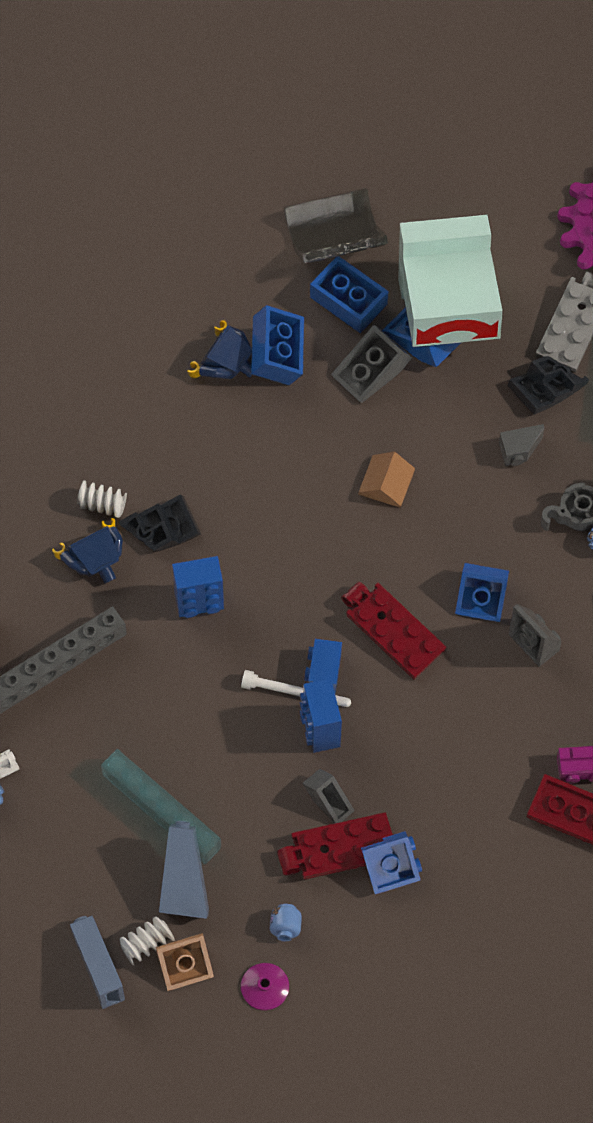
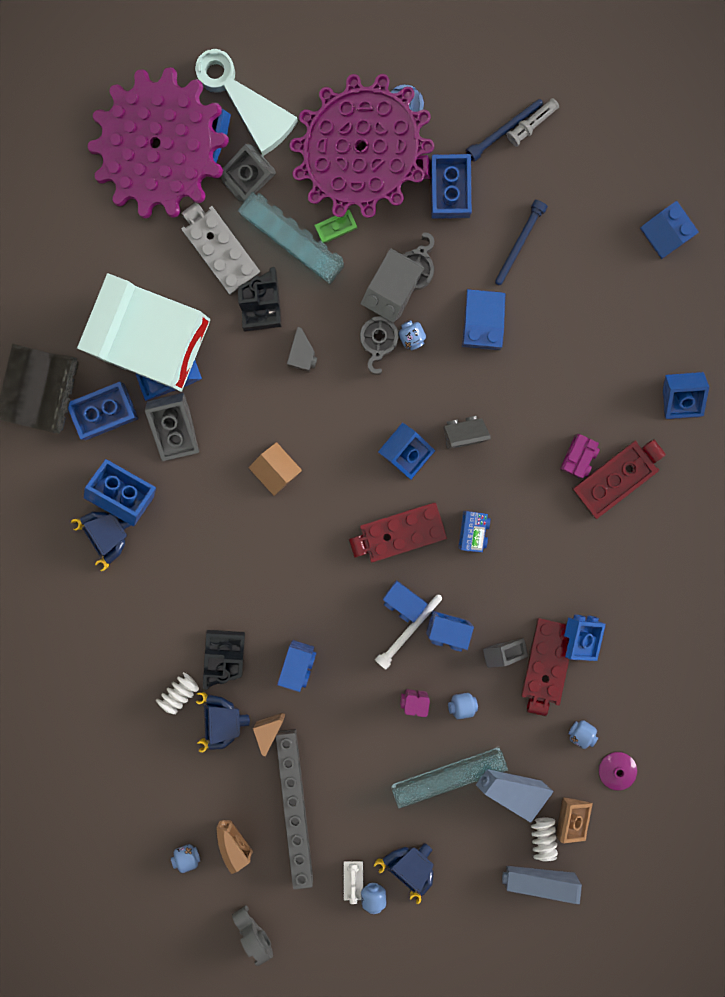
camera: 60 degrees left, 25 degrees up
none -> medium nougat slope [253,713,285,756]
none -> dark blue torso [374,843,434,904]
none -> magenta brick [400,689,430,717]
none -> medium blue head [448,693,478,719]
none -> blue slope [458,511,490,552]

